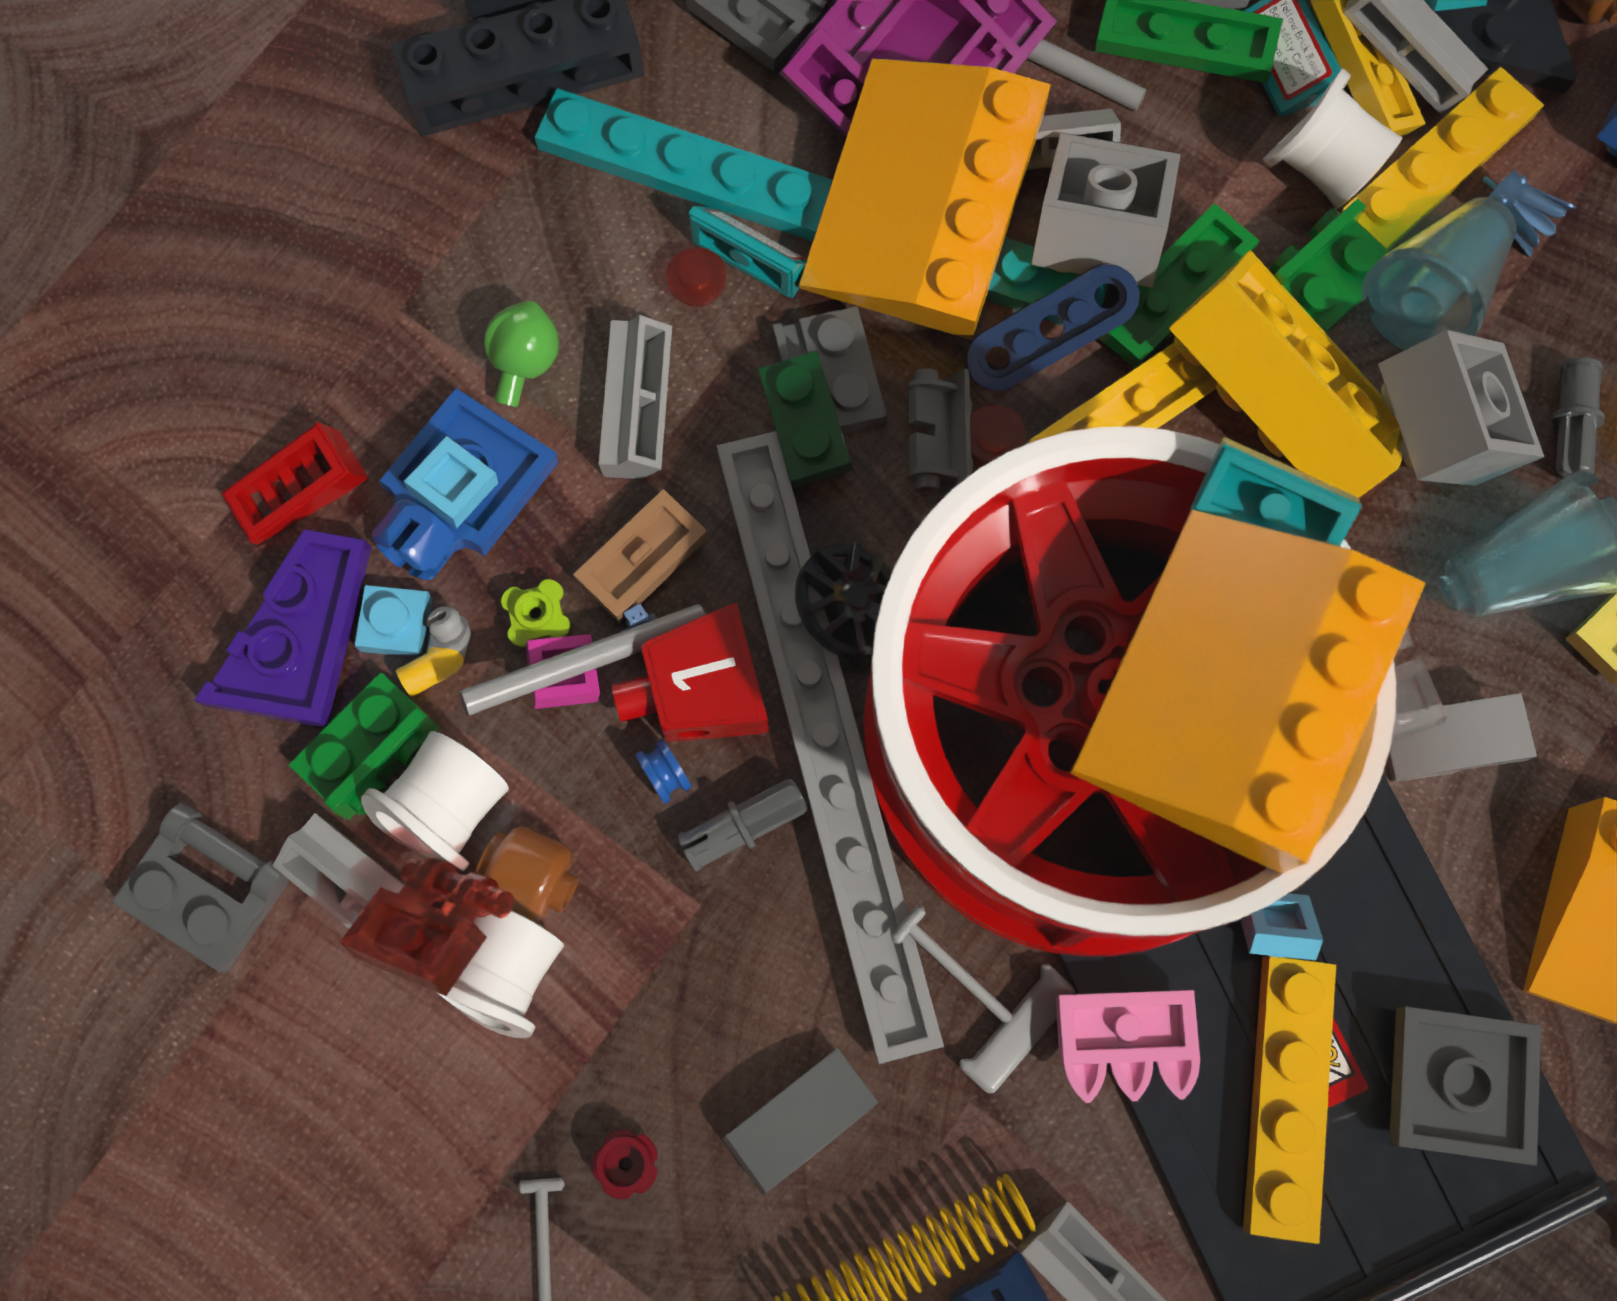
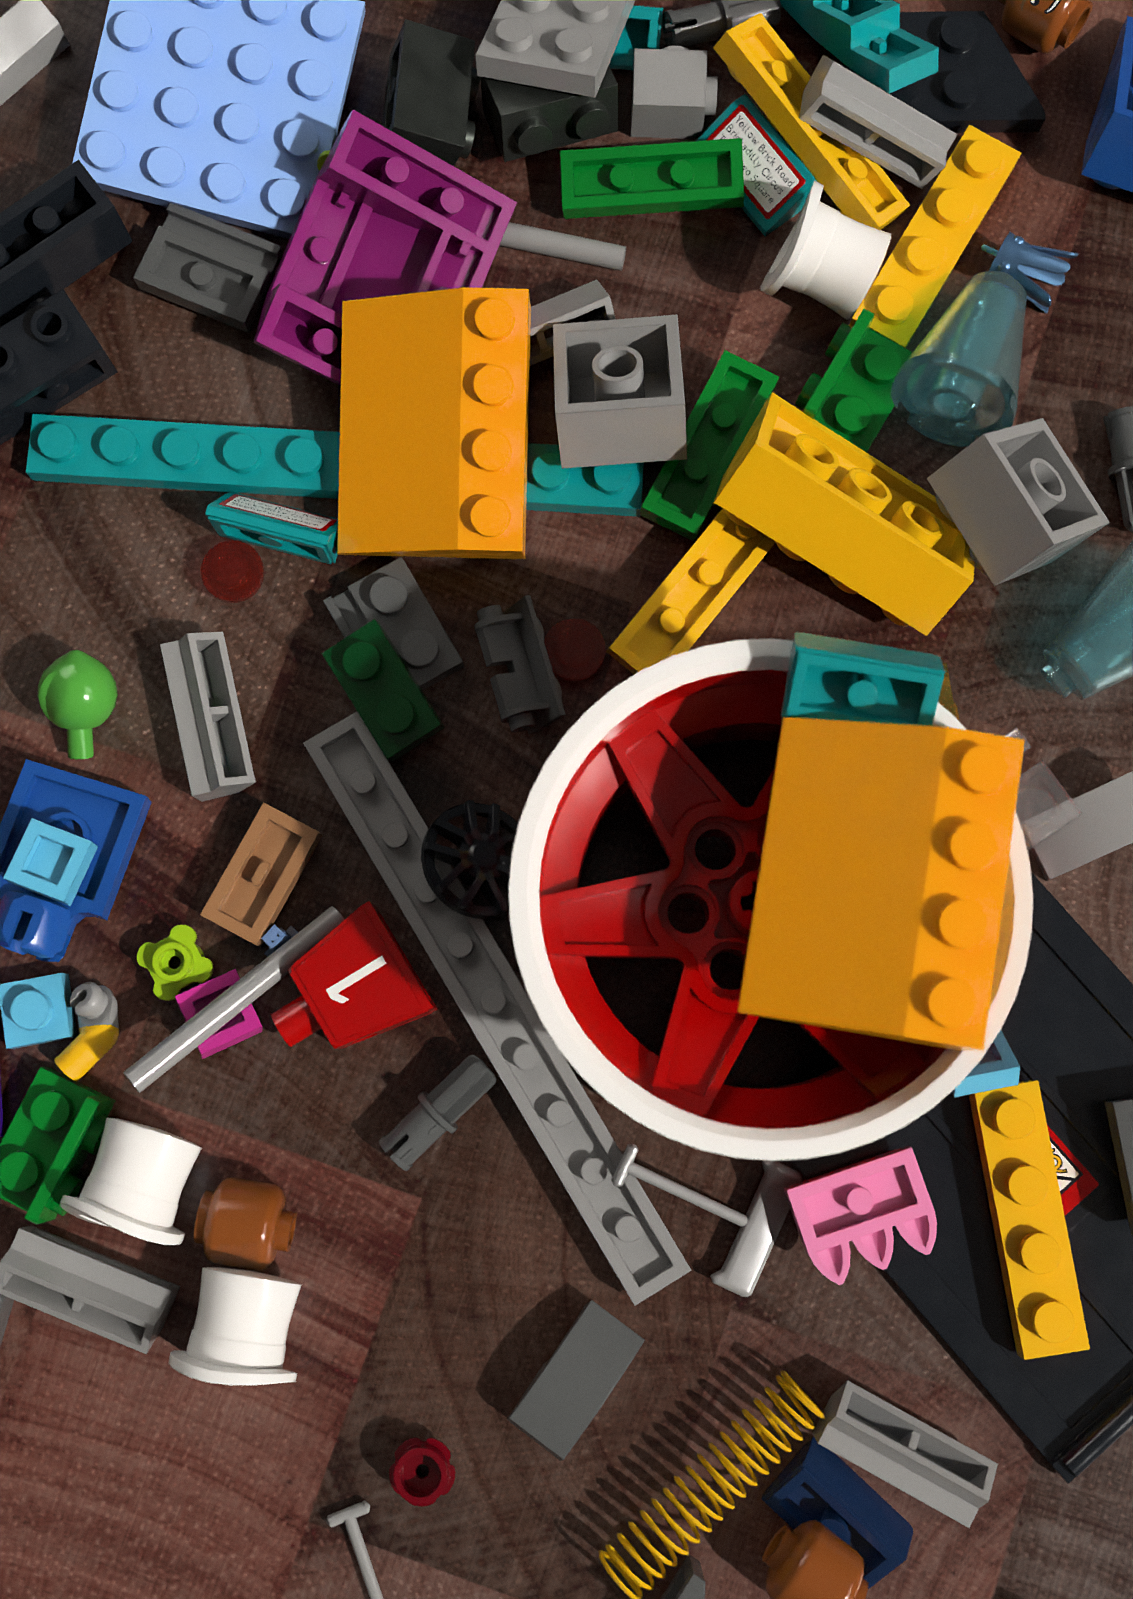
camera: 15 degrees left, 5 degrees up
clear red plate [339,858,514,996] -> none
blue bush [634,738,692,804] -> none
dark blue plate [967,264,1139,390] -> none

